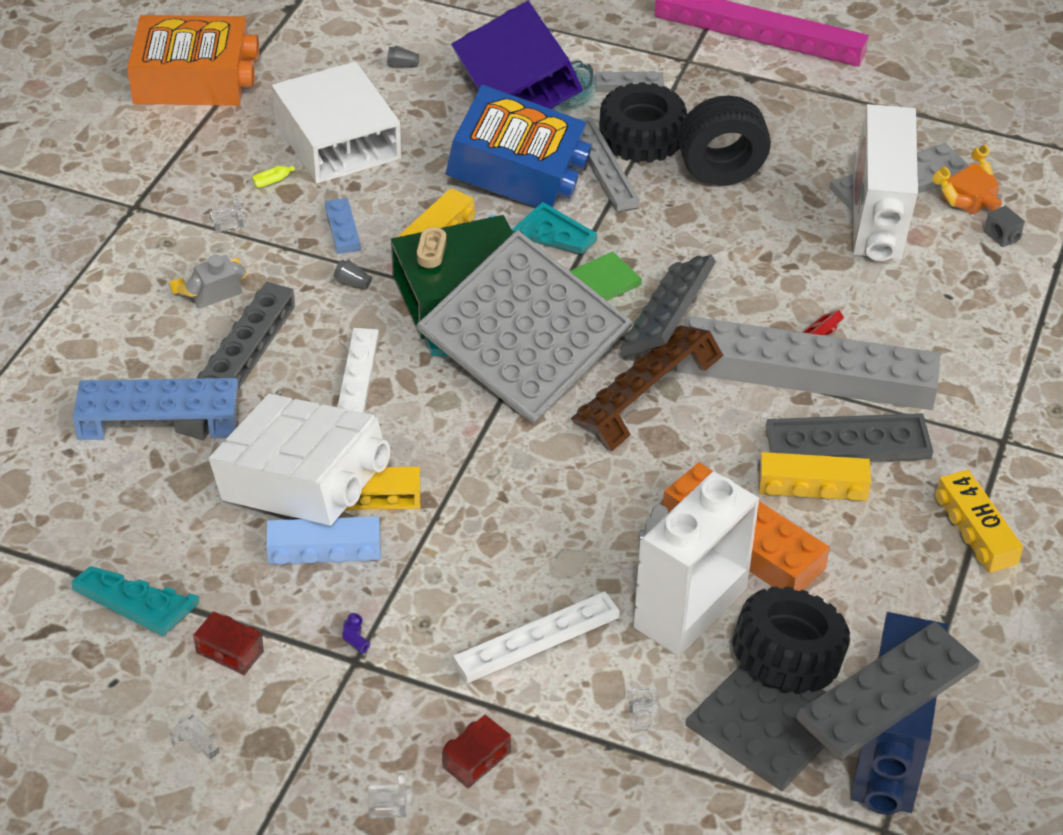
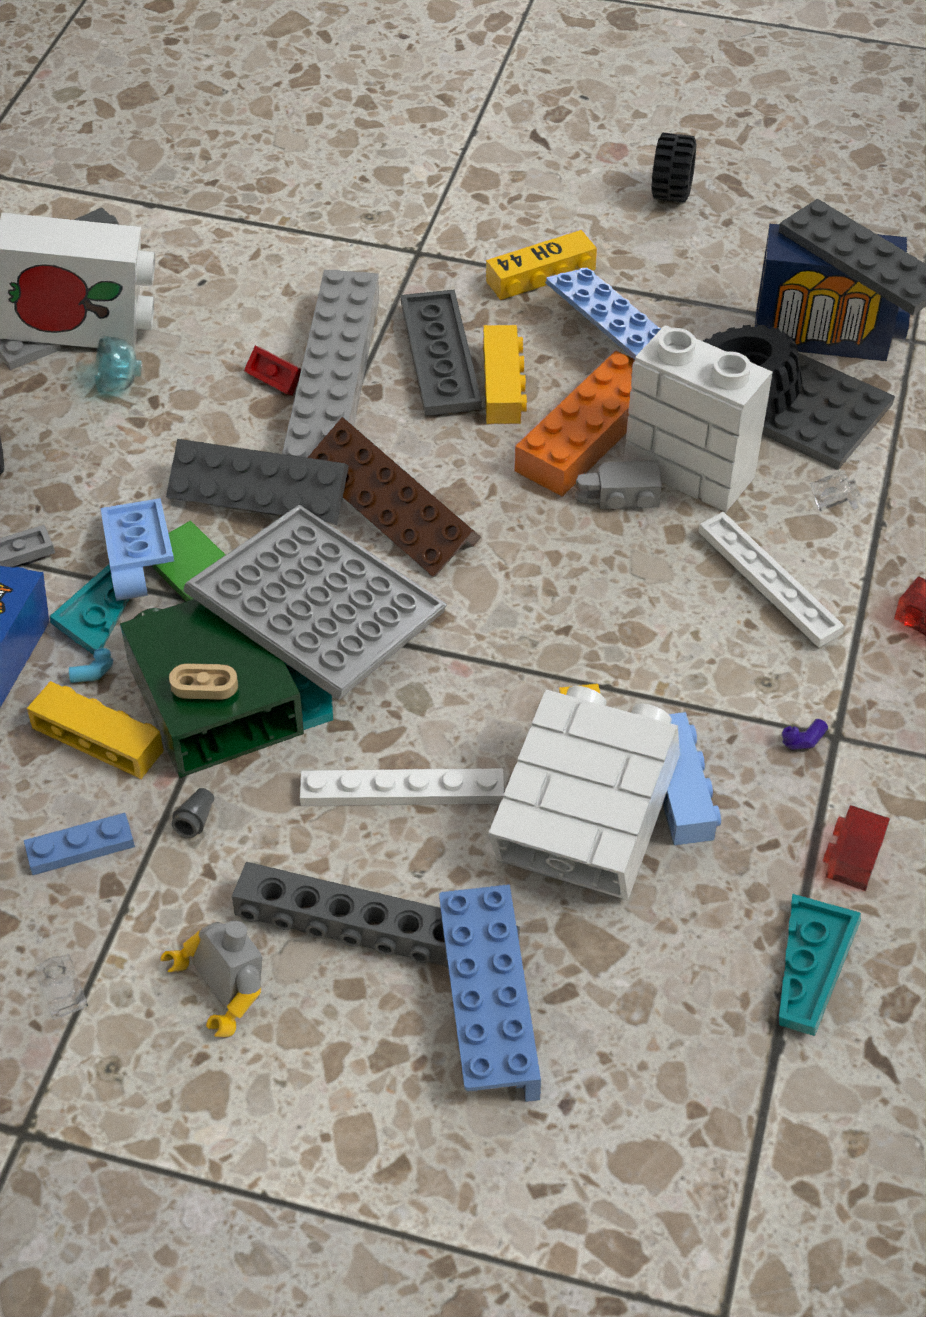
camera: 95 degrees left, 5 degrees up
none -> clear light blue cylinder [95,336,142,394]
none -> light blue hinge [100,498,174,601]
none -> medium blue bracket [546,268,661,360]

